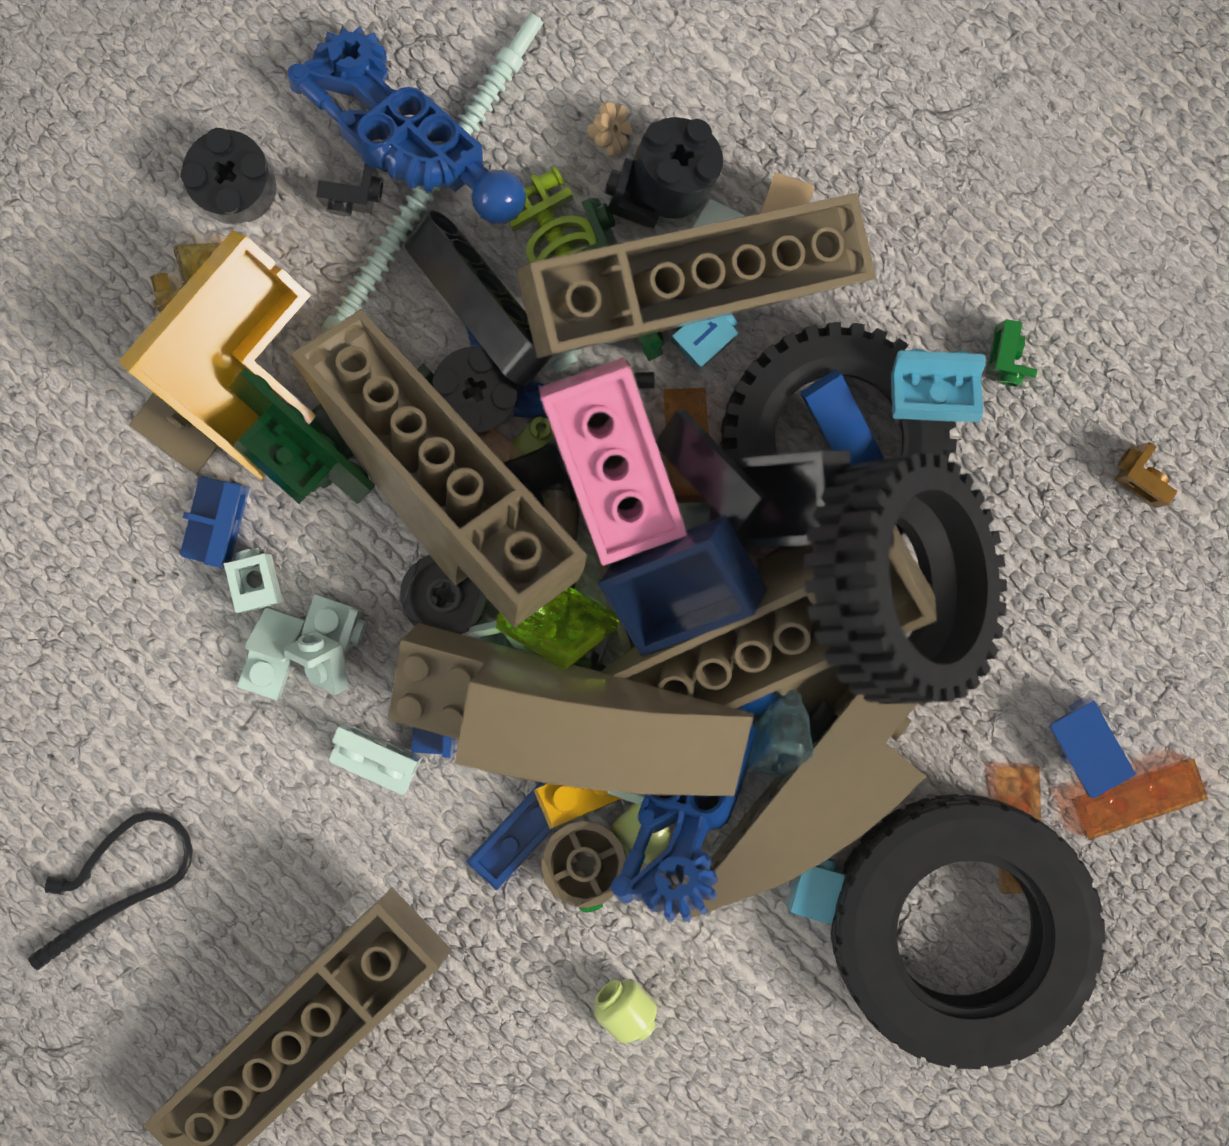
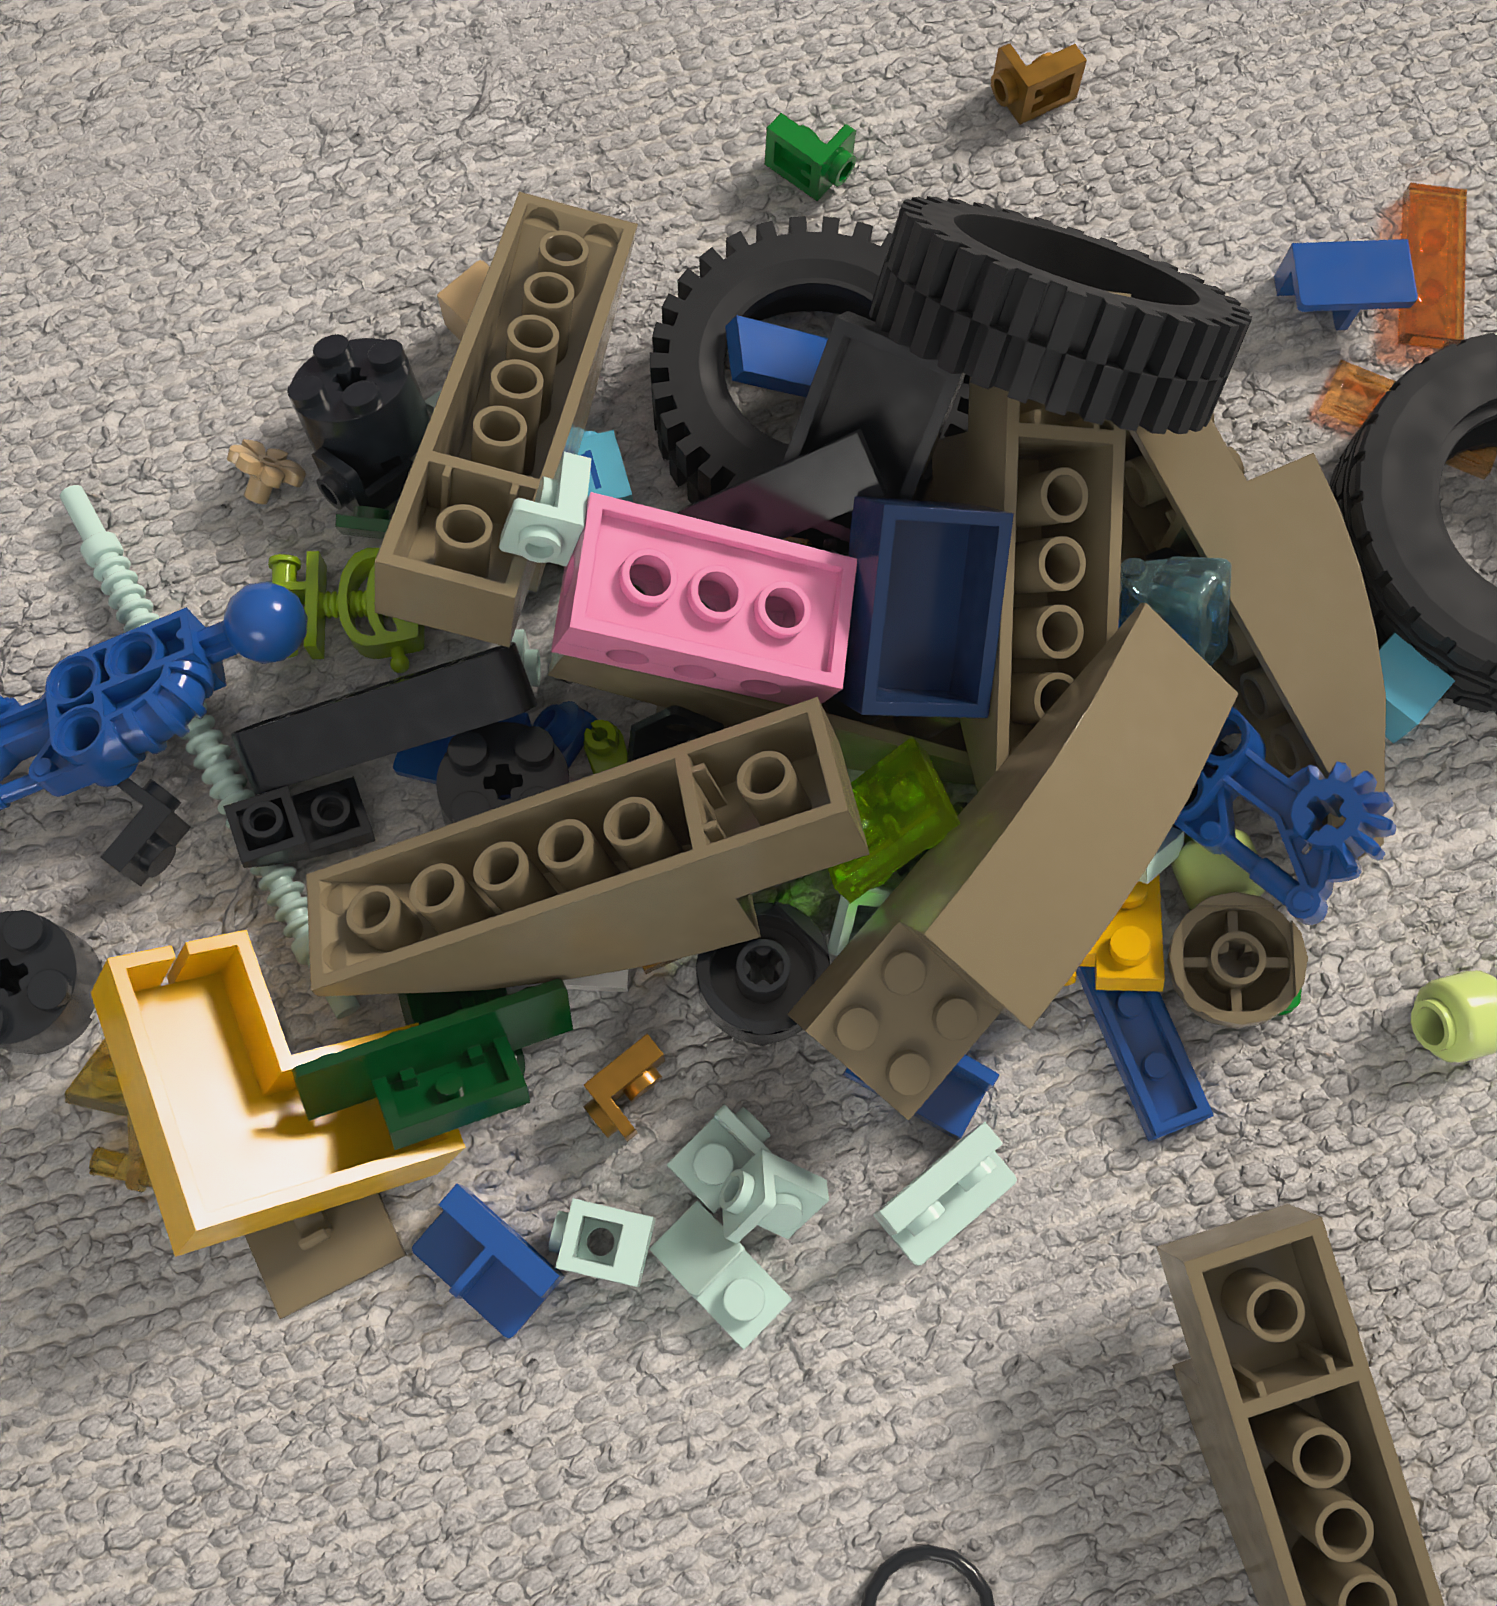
camera: 65 degrees left, 15 degrees down
medium azure bracket [891,349,986,423] -> none
none -> black slope [223,776,375,868]
none -> light aqua bracket [499,452,591,567]
none -> pearl gold bracket [583,1034,665,1142]

